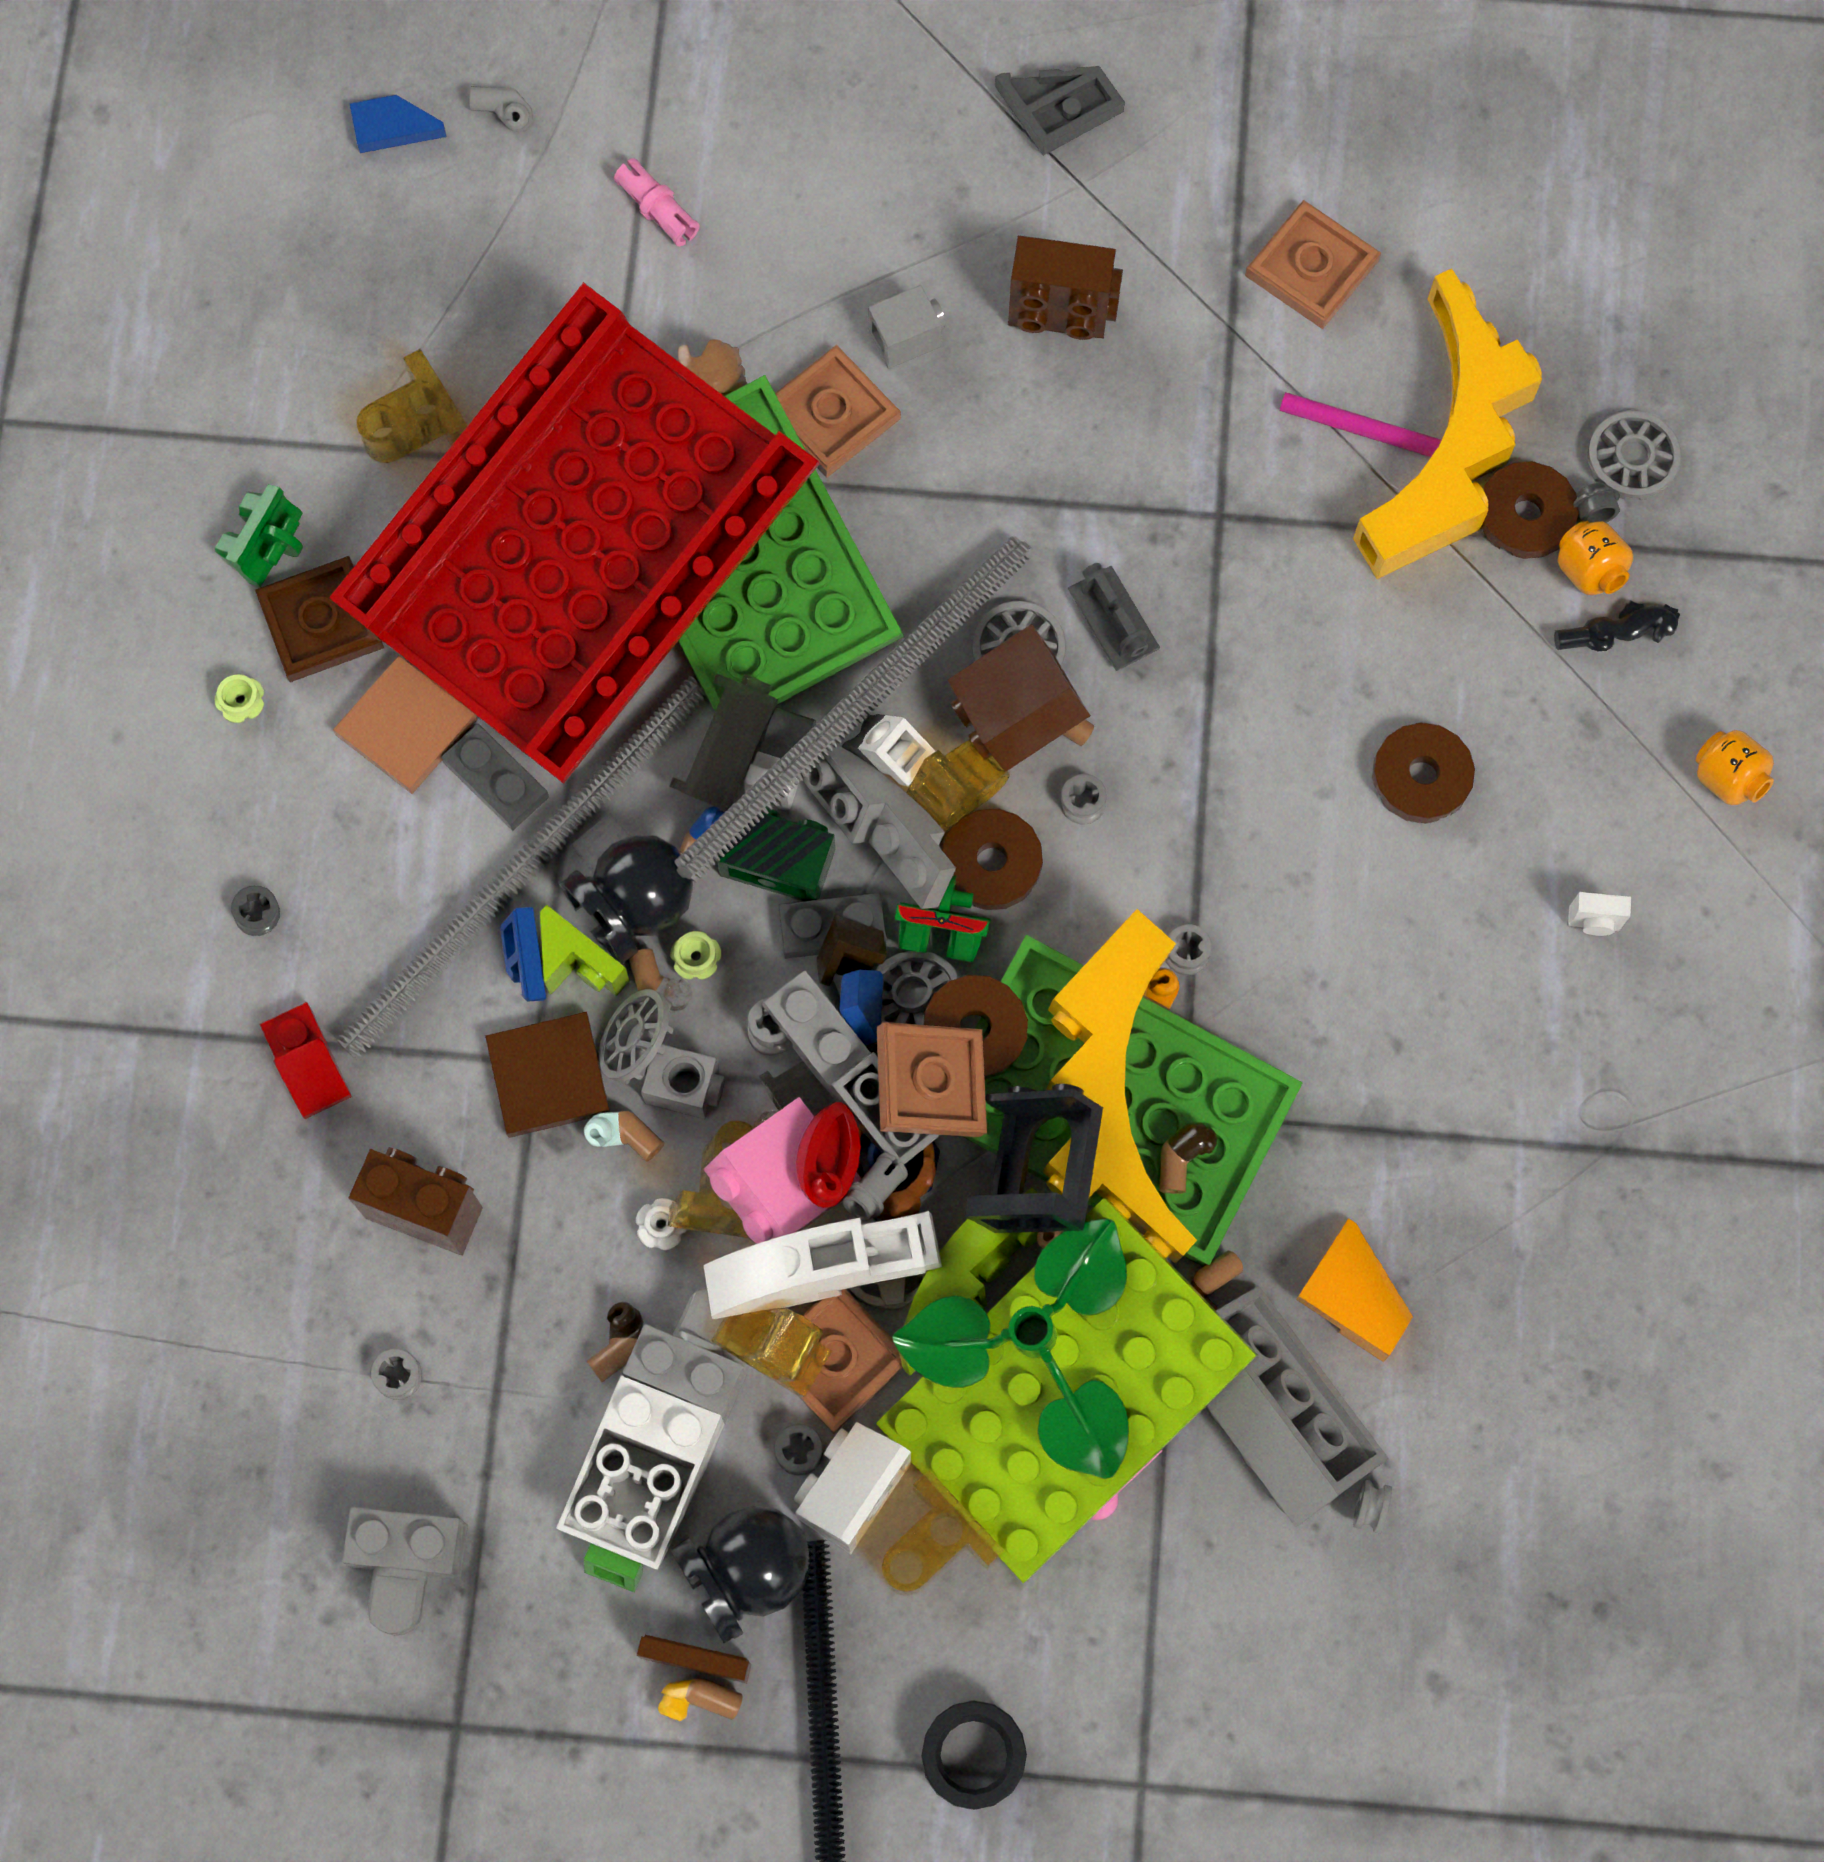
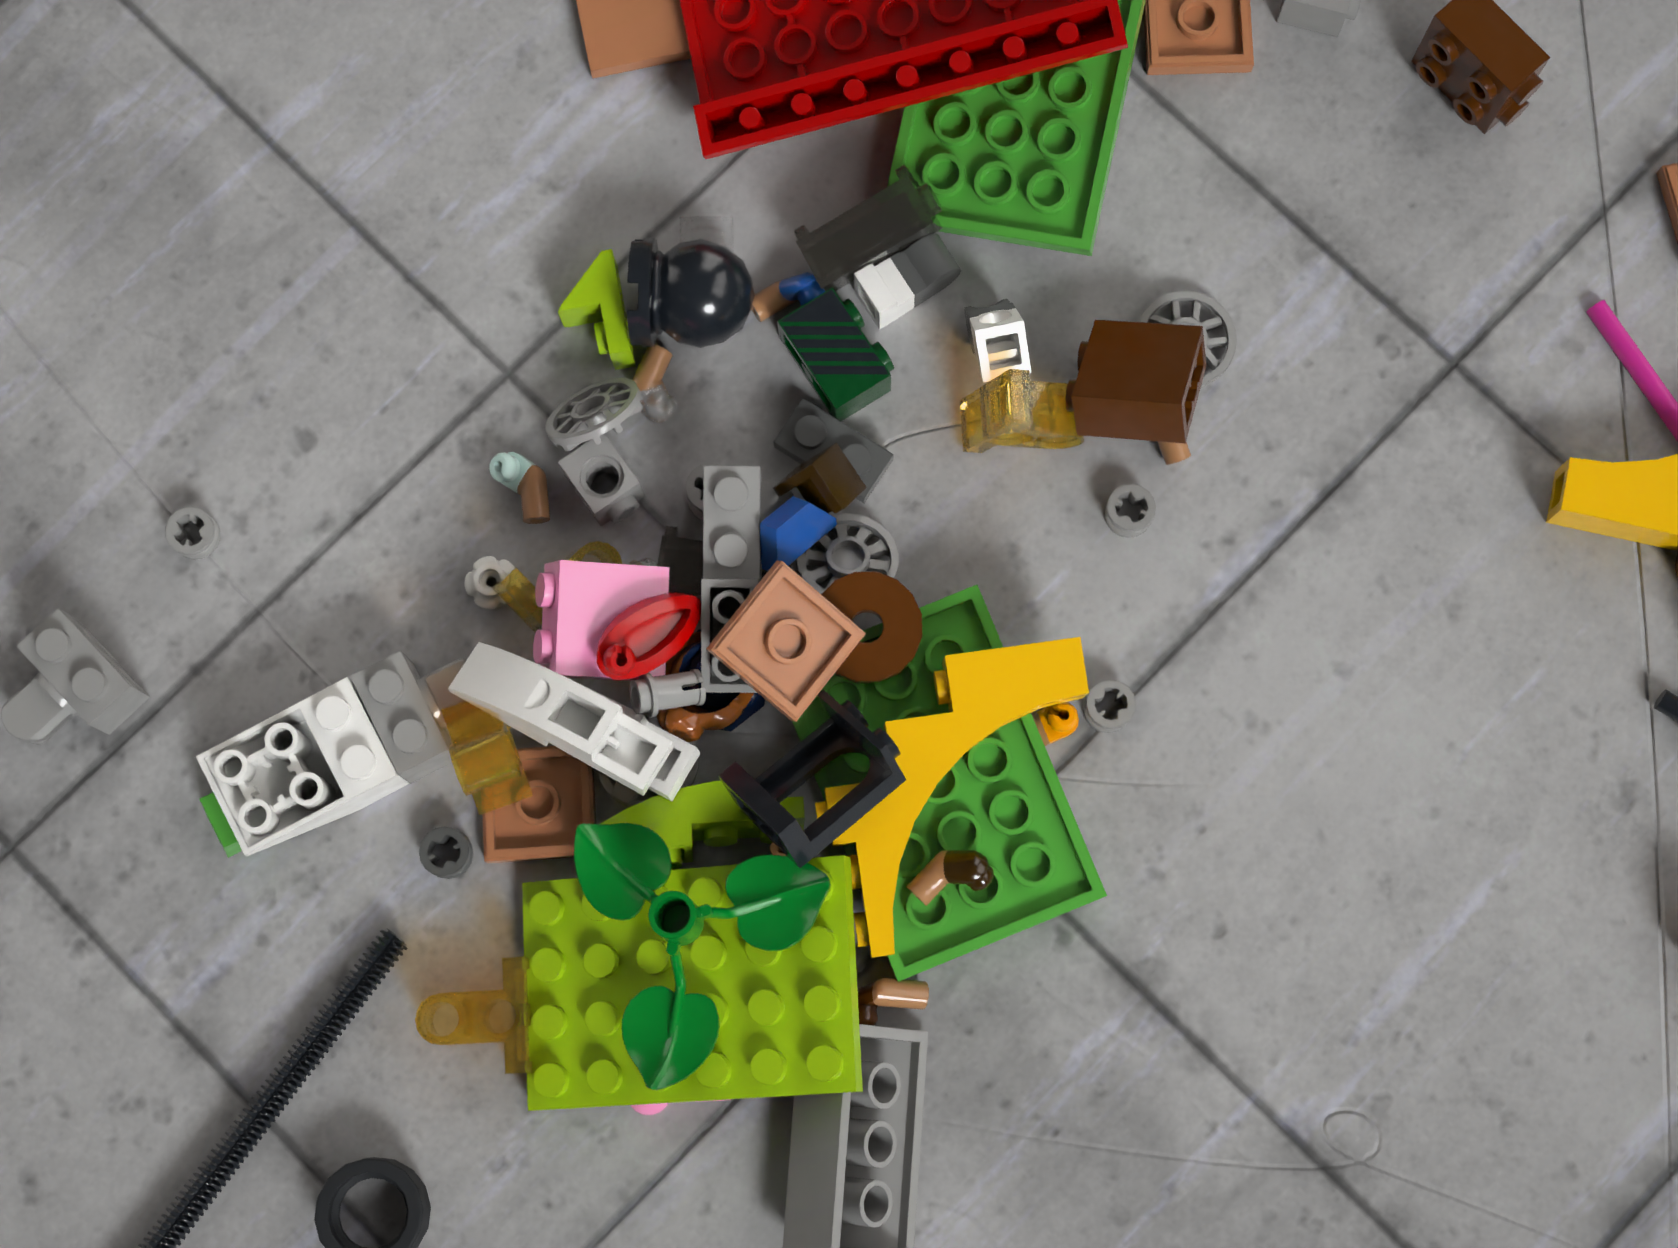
camera: 45 degrees right, 5 degrees up
dark grey bush [231,885,280,936] -> none
red slope [259,1002,352,1119] -> none
light grey axle [336,676,708,1060] -> none
reddish brown brick [348,1147,483,1256] -> none
dark grey plate [441,724,549,831] -> none
reddish brown tile [485,1011,610,1138] -> none
blue tile [500,907,546,1002] -> none
arm [587,1302,644,1382] -> none
reddish brown tile [637,1634,751,1684] -> none
medium nougat arm [658,1679,743,1721] -> none
yellowish green plate [670,931,721,980] -> none
black tile [670,1506,811,1643] -> none
light grey axle [674,536,1031,883] -> none
white slope [793,1422,911,1555] -> none
light grey slope [802,745,956,909] -> none
green hips [894,875,991,962] -> none
reddish brown tile [942,809,1043,910] -> none
dark grey hinge [1068,563,1160,671] -> none
light orange slope [1296,1218,1413,1362] -> none
reddish brown tile [1372,722,1475,824] -> none
white plate [1568,892,1631,936] -> none

